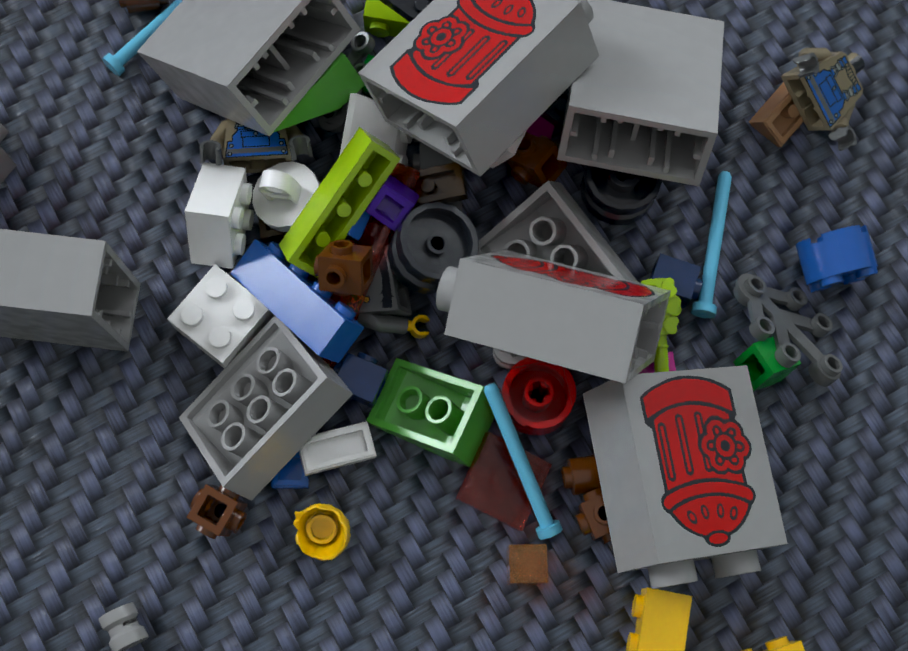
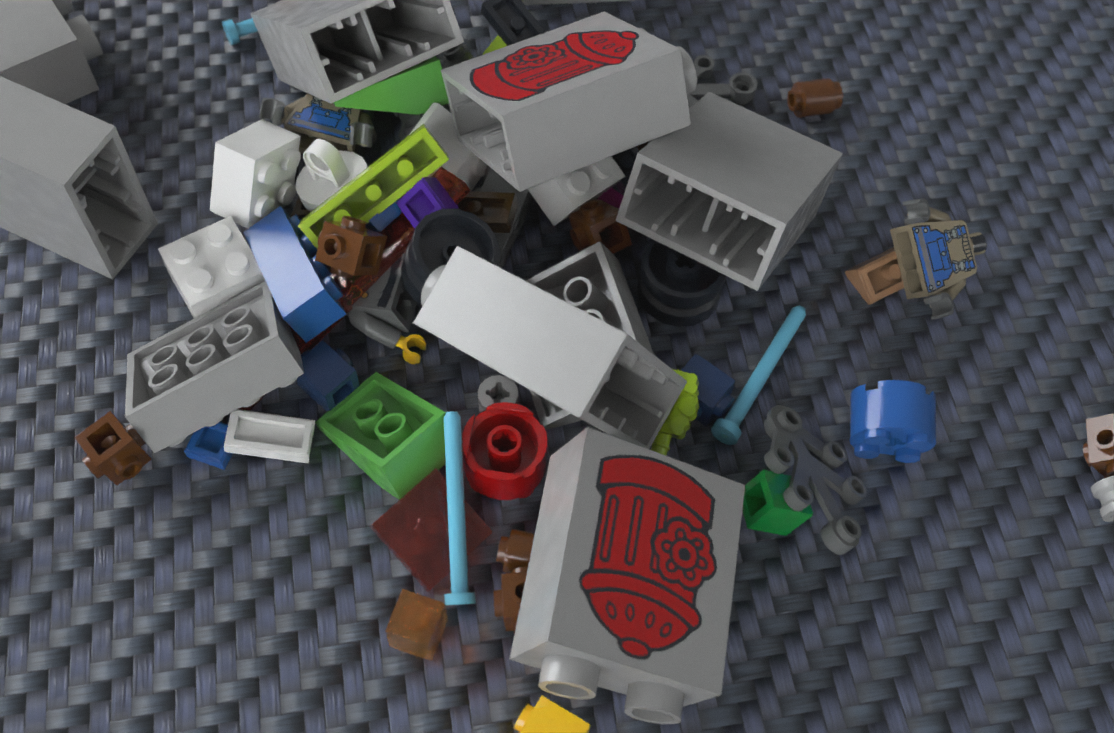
camera: 20 degrees right, 15 degrees down
yellow hair [293,503,351,561] -> none

